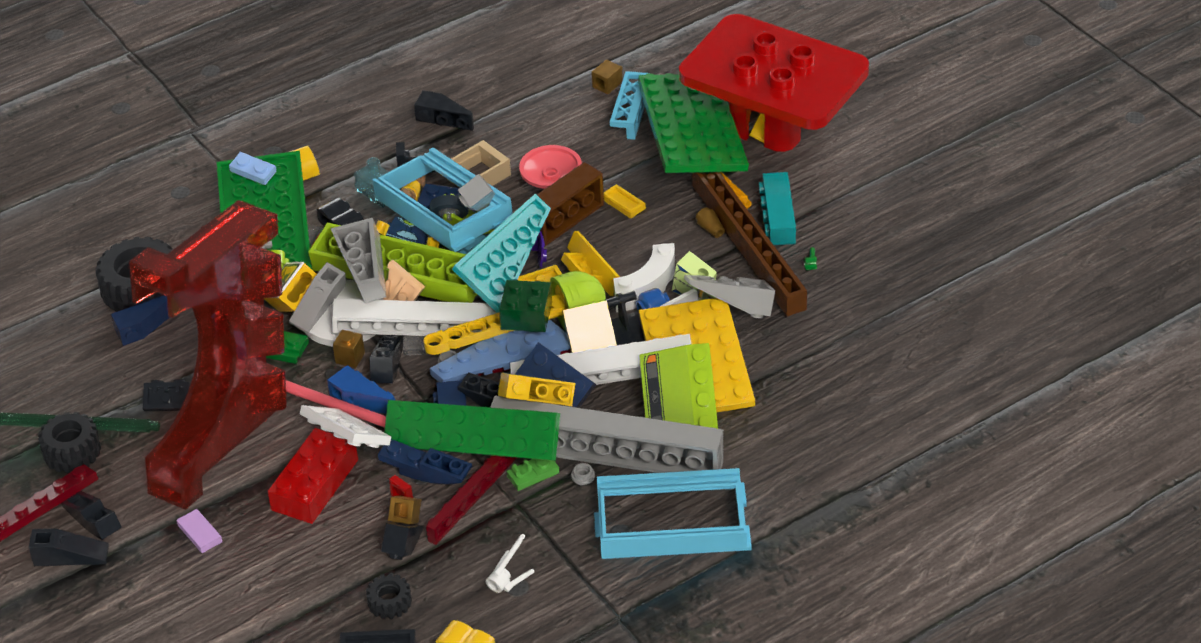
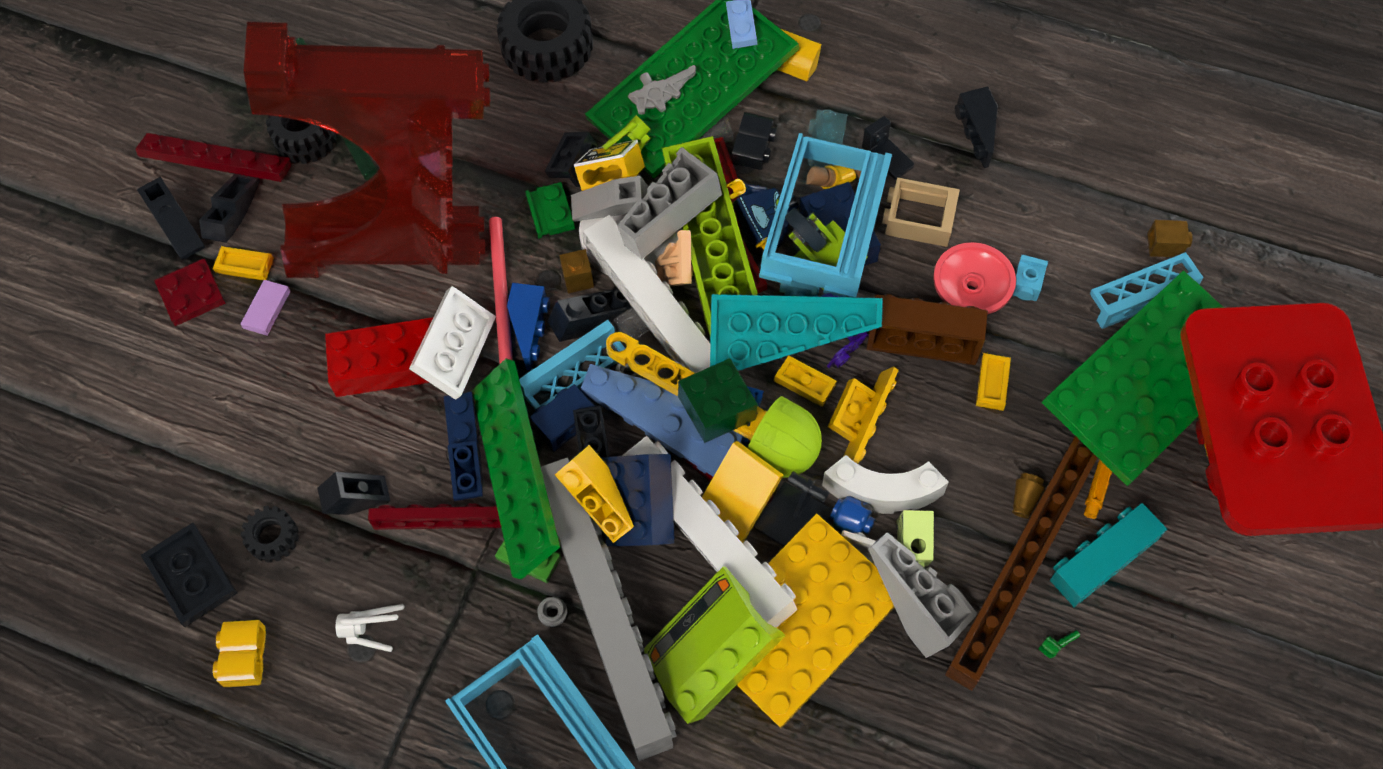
camera: 55 degrees right, 20 degrees up
dark blue slope [111,292,178,346] -> none
pearl gold brick [388,496,422,524] -> none
red tile [389,475,413,498] -> none
light grey slope [458,174,495,212] -> none
none -> dark red plate [154,258,226,326]
none -> yellow tile [213,246,274,280]
none -> medium azure fence [519,320,625,410]
none -> medium azure brick [1013,255,1048,301]

